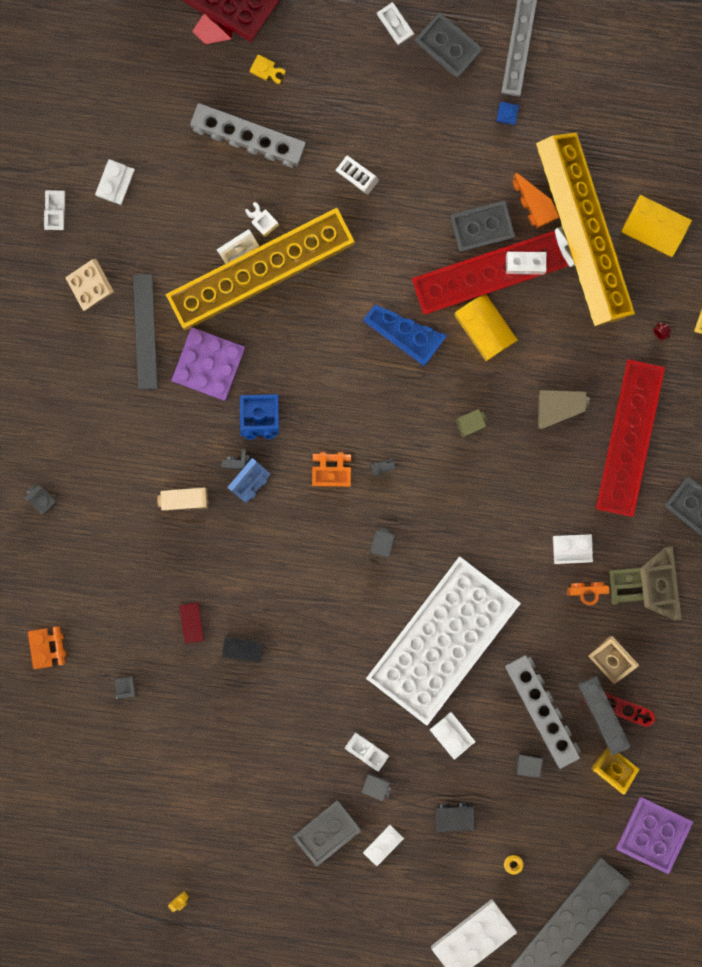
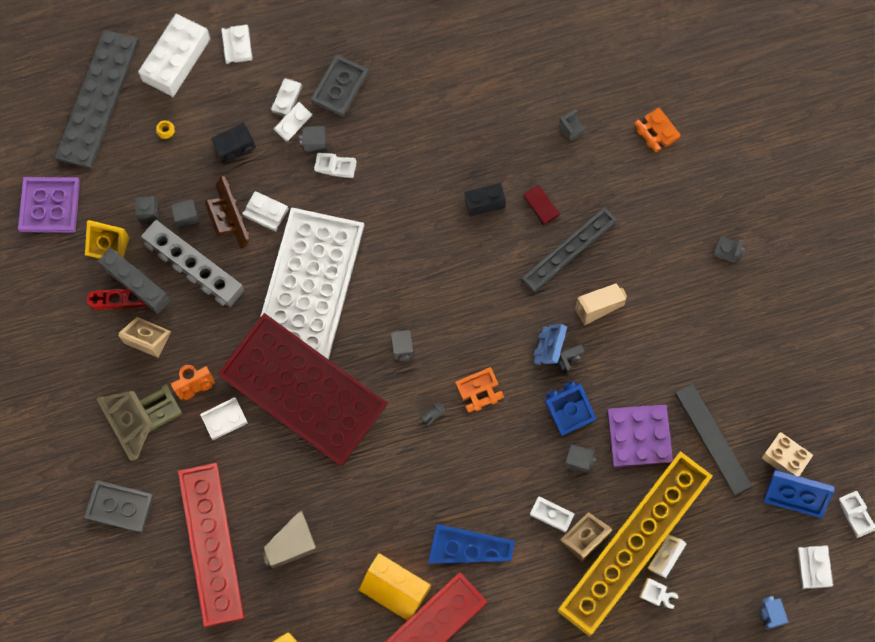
camera: 160 degrees right, 15 degrees down
olive piece [456,409,488,438] -> none
none -> dark grey brick [136,196,159,223]
none -> reddish brown bracket [205,176,250,248]
none -> dark red plate [217,313,388,466]
none -> white plate [222,25,253,64]
none -> white plate [274,102,312,142]
none -> dark grey tile [521,207,617,293]
none -> white plate [530,496,574,533]
none -> tan slope [560,512,612,562]
none -> dark grey brick [565,444,596,474]
none -> medium blue brick [760,597,788,630]
none -> blue plate [763,470,834,518]

